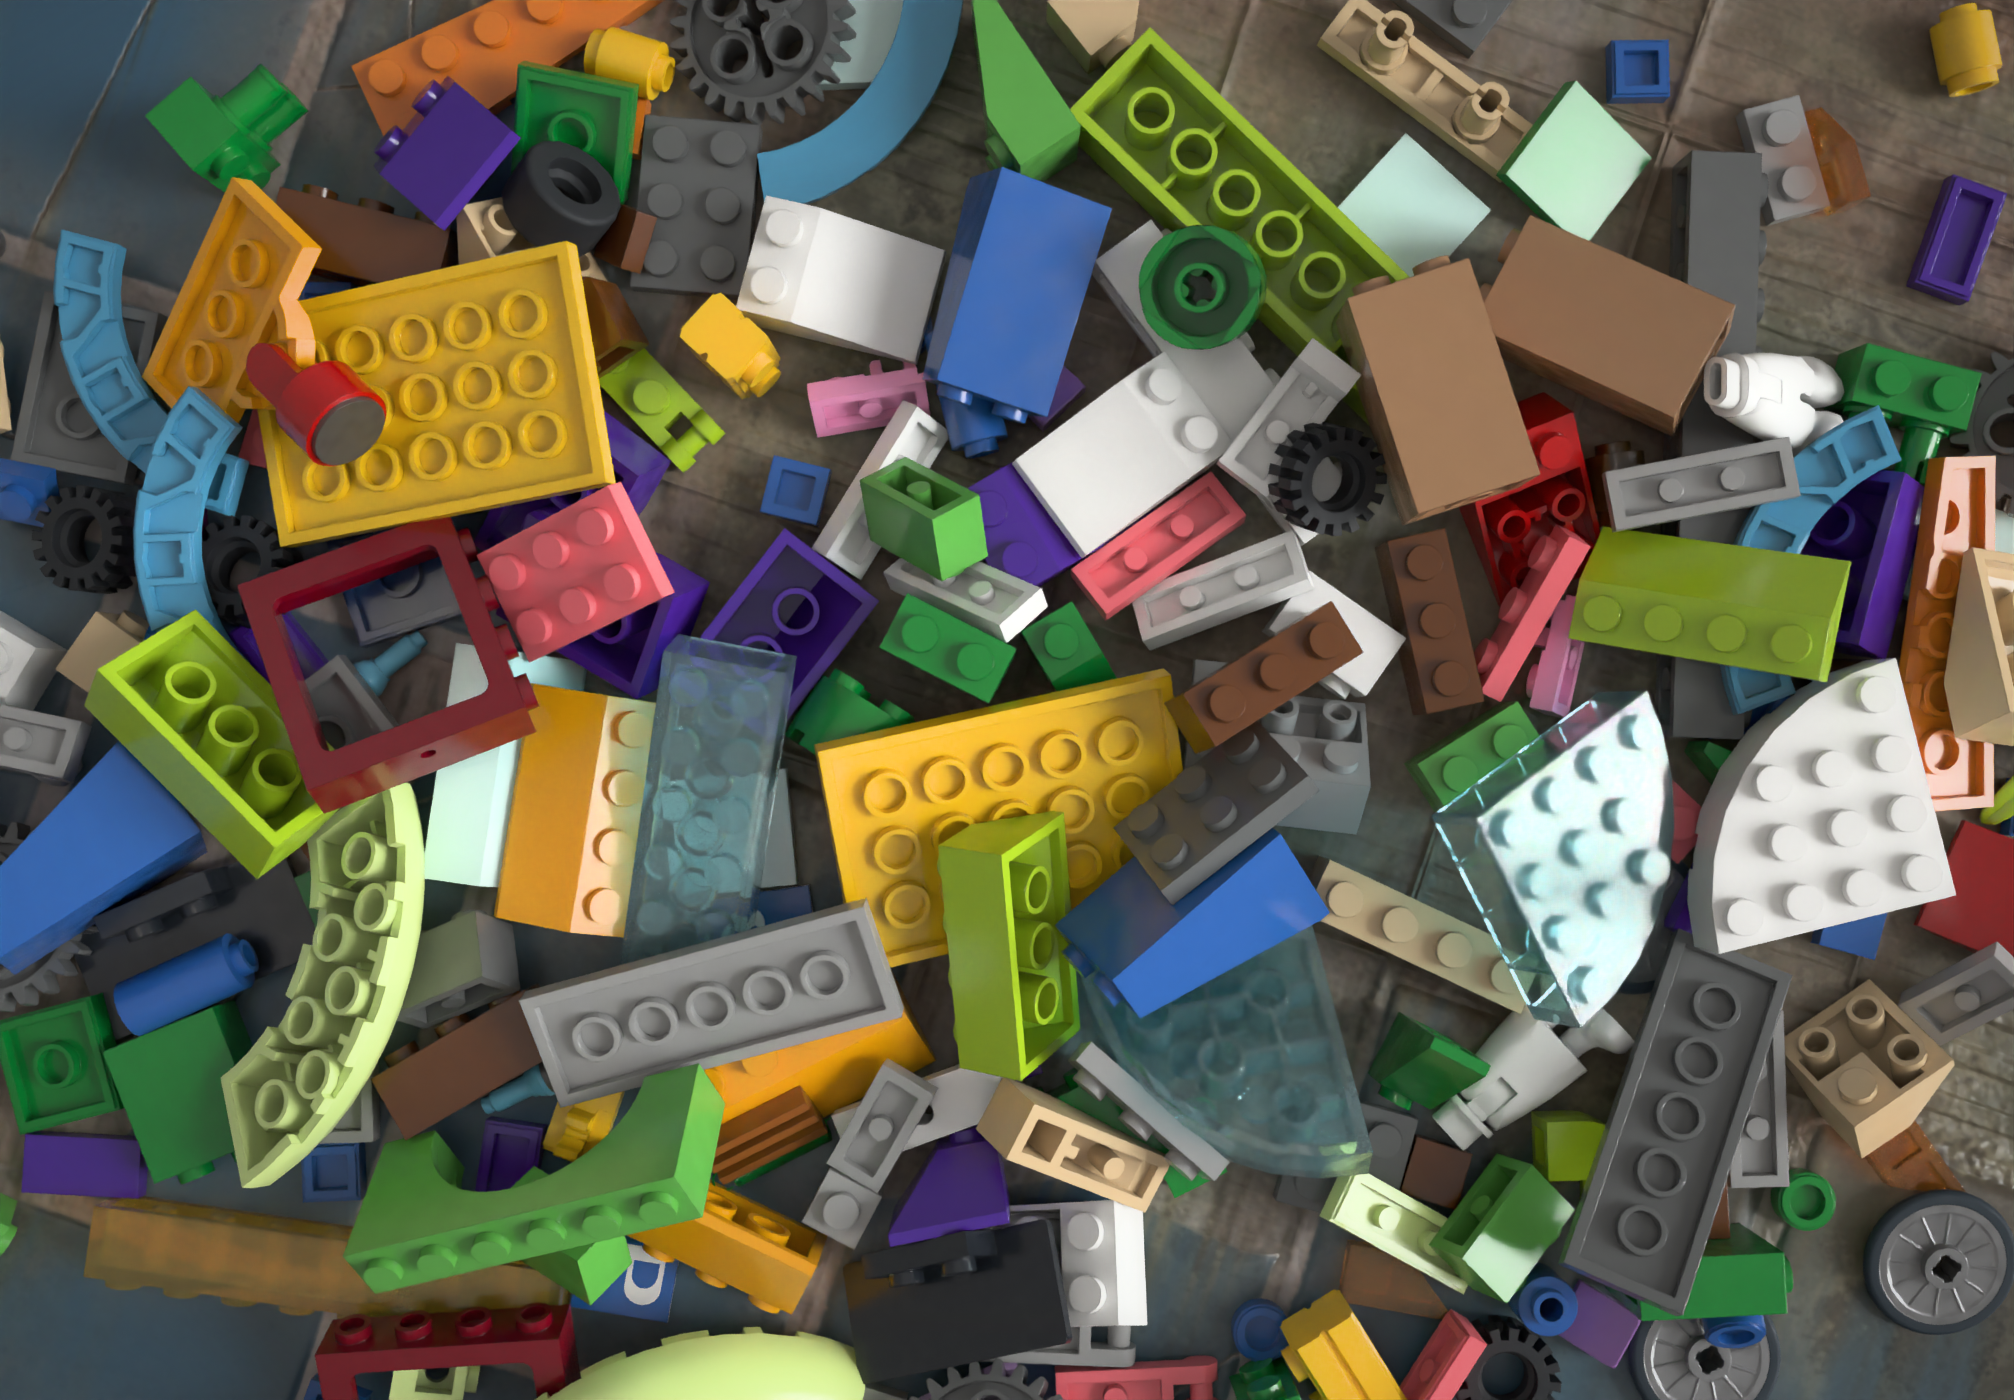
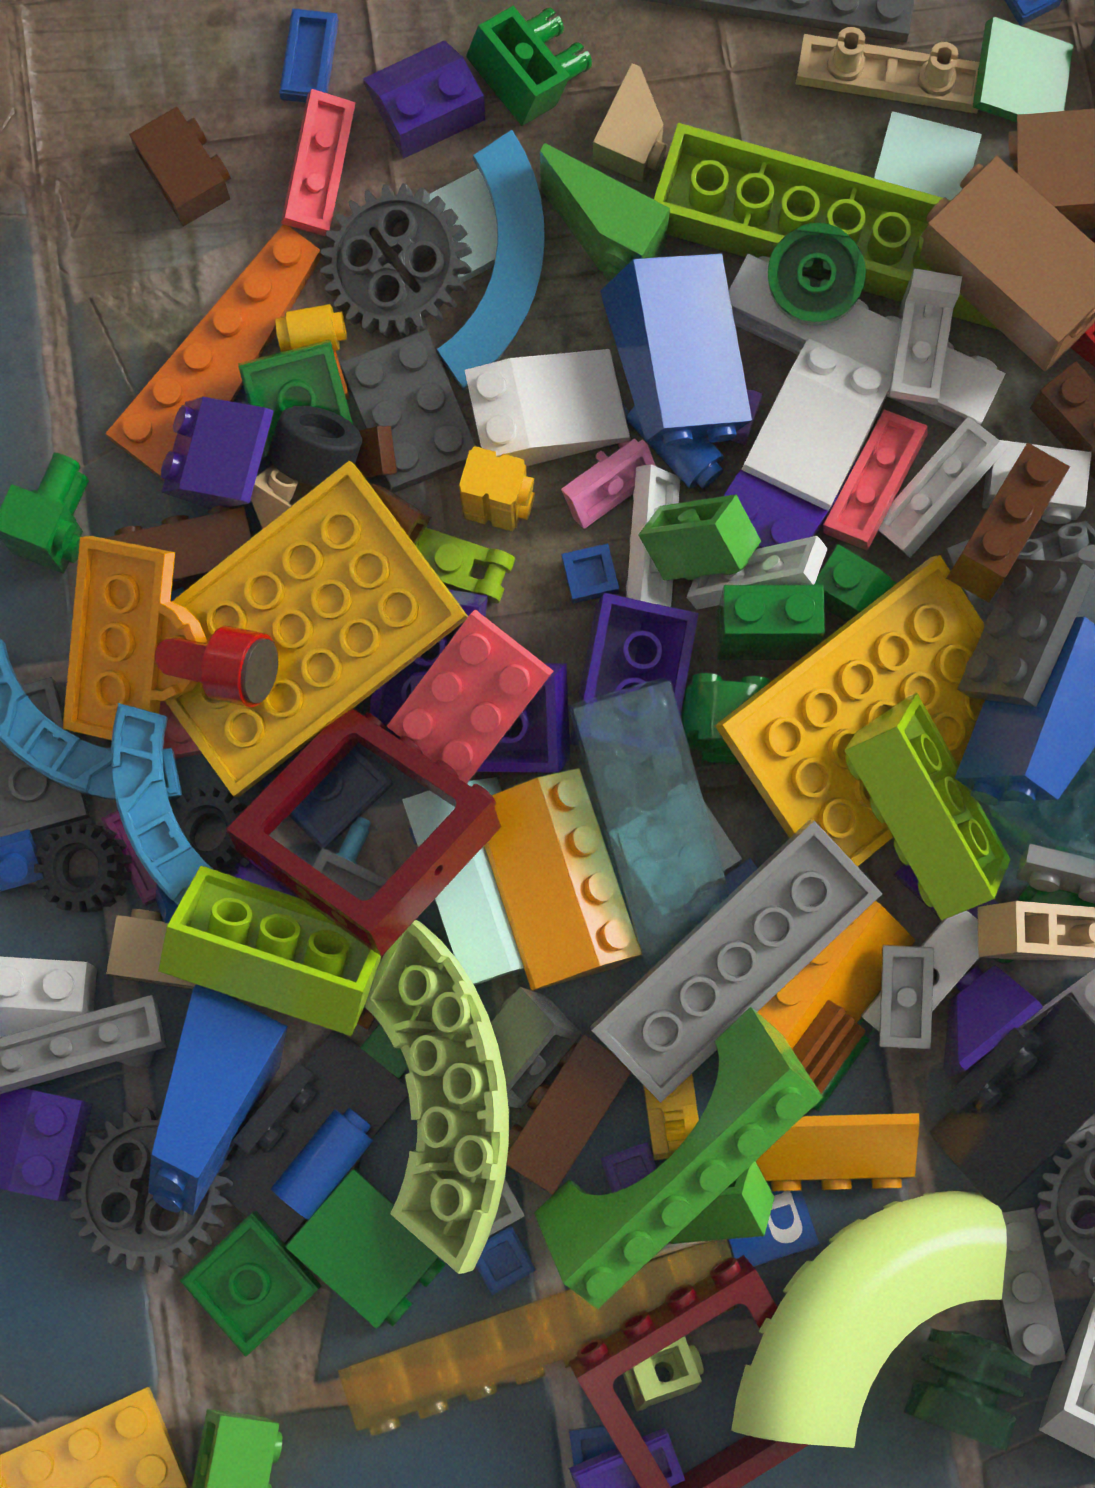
camera: 25 degrees left, 10 degrees down
dark purple tile [21,1131,148,1199] -> none
medium azure piece [481,1062,555,1114] -> none
light grey brick [802,1166,886,1250] -> none
black tyre [1268,422,1387,536] -> none

